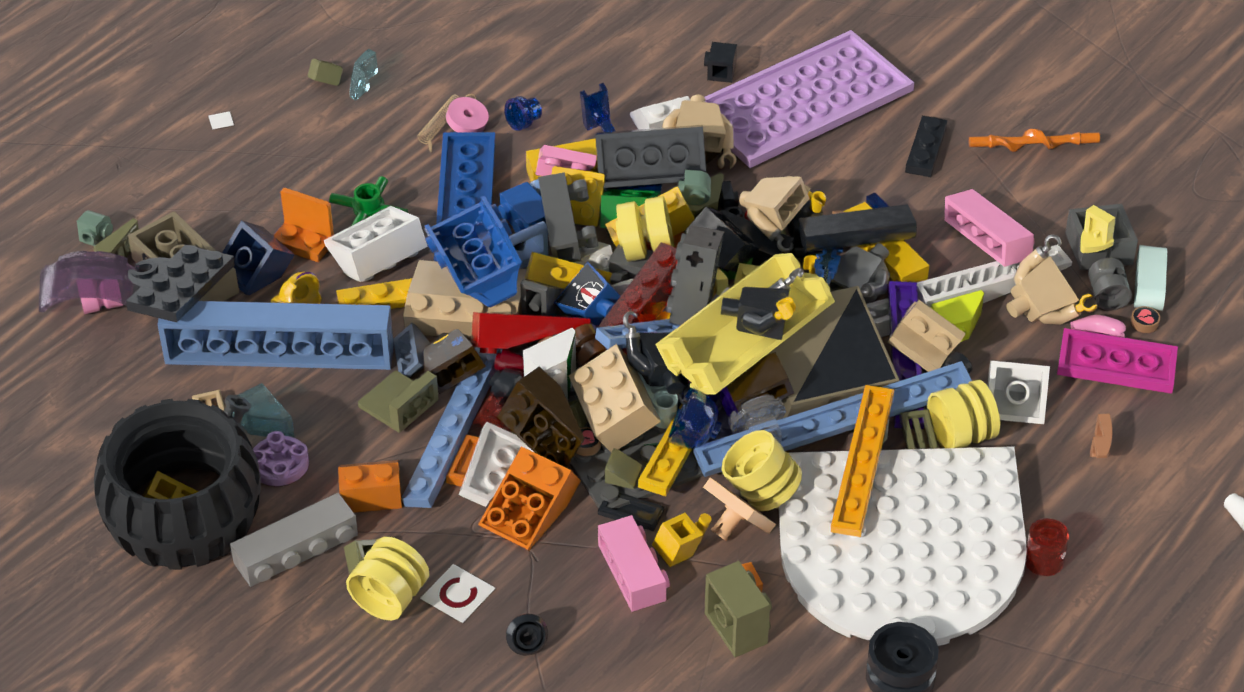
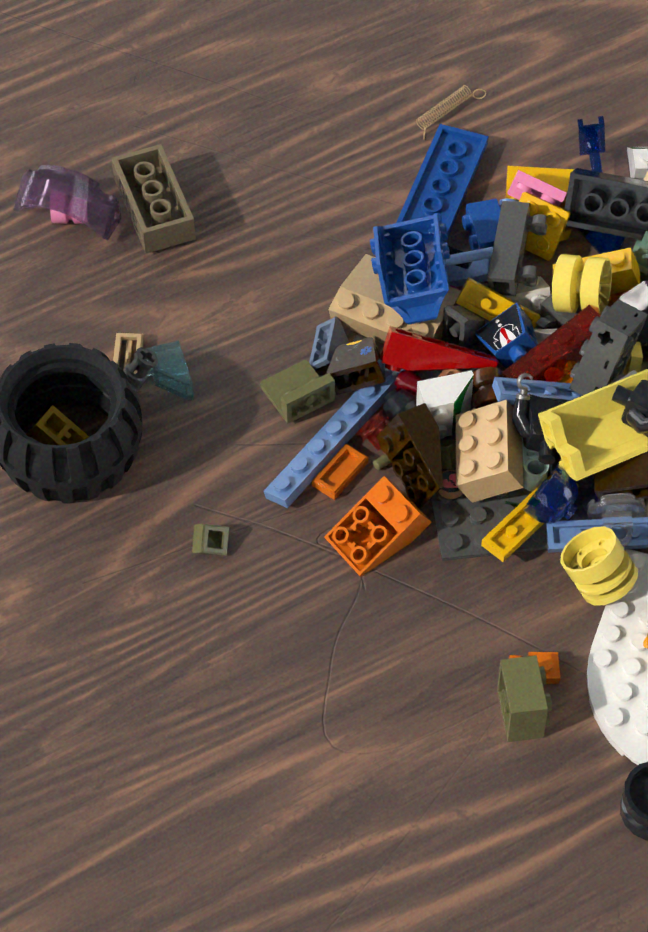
camera: 20 degrees right, 10 degrees up
sand green plate [77,210,113,246] -> none
olive slope [93,218,139,273] -> none
black plate [126,245,235,323] -> none
medium blue brick [157,301,394,370] -> none
white sticker [208,111,234,130] -> none
dark blue slope [222,220,294,296] -> none
light grey brick [230,493,358,587] -> none
lavender tile [253,431,309,486] -> none
yellow hair [271,272,322,304] -> none
orange bracket [274,188,334,263] -> none
olive slope [308,58,343,86] -> none
white slope [324,206,428,282] -> none
green bar [329,176,408,227] -> none
yellow plate [336,278,413,309] -> none
orange slope [338,460,402,513] -> none
light yellow wheel [346,537,429,621] -> none
clear light blue slope [350,49,378,100] -> none
white sticker [420,564,495,623] -> none
bright pink piece [446,97,489,132] -> none
white wing [459,422,535,507] -> none
clear blue piece [504,96,542,131] -> none
black cone [506,613,548,656] -> none
black tile [598,493,664,532] -> none
bright pink brick [598,515,670,612] -> none
green slope [600,188,661,232] -> none
olive slope [605,448,642,489] -> none
yellow brick [652,513,712,567] -> none
light nougat tile [703,478,776,541] -> none

